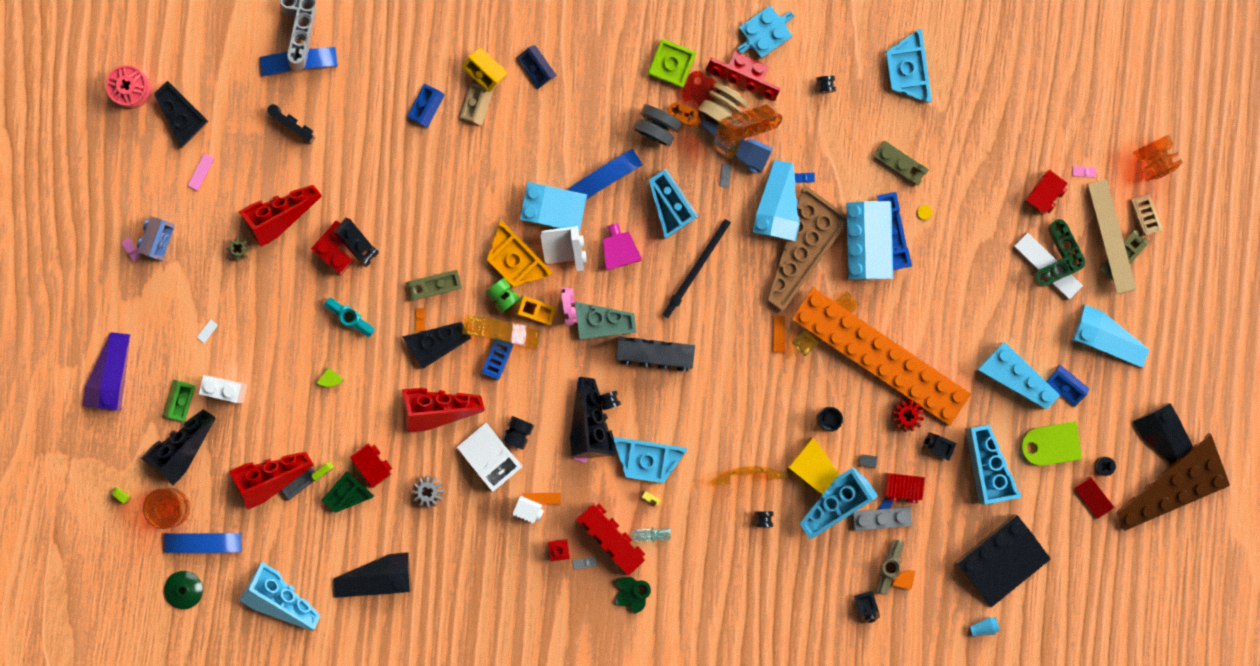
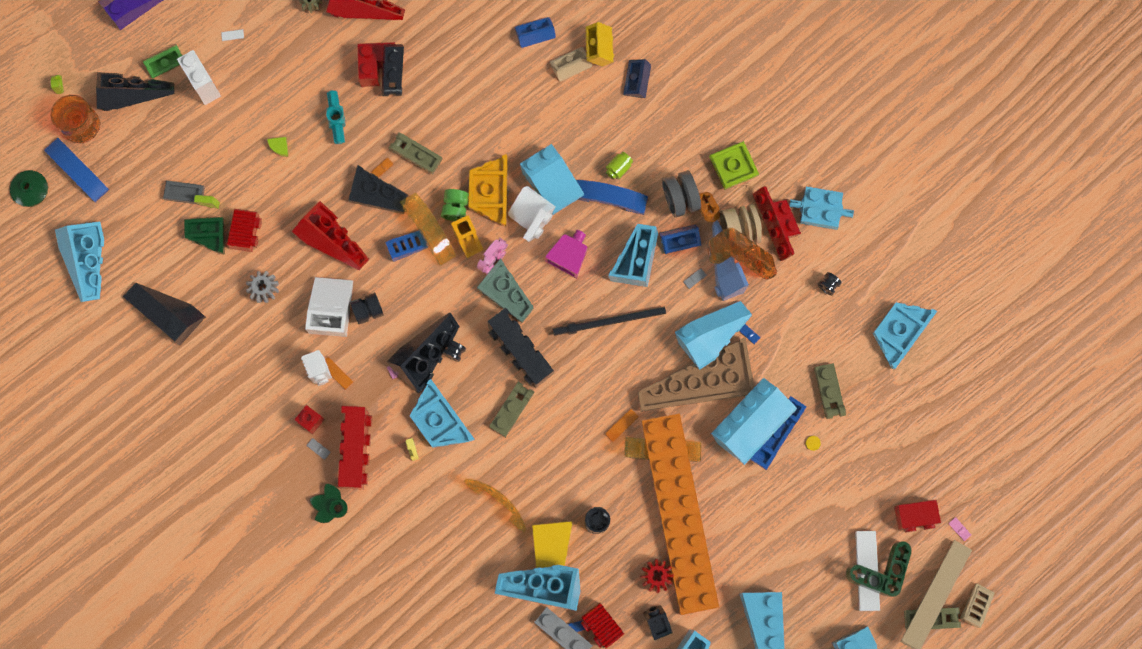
camera: 40 degrees right, 10 degrees down
red wedge [229,451,314,510] -> none
clear light blue axle [633,527,671,542] -> none
clear red plate [682,71,718,106] -> none
black wheel [754,511,773,527] -> none
dark grey piece [859,454,878,468] -> none
clear orange wheel [1132,134,1183,181] -> none
none -> olive plate [489,381,535,438]
none -> lime brick [606,152,633,180]
none -> blue slope [660,224,701,254]

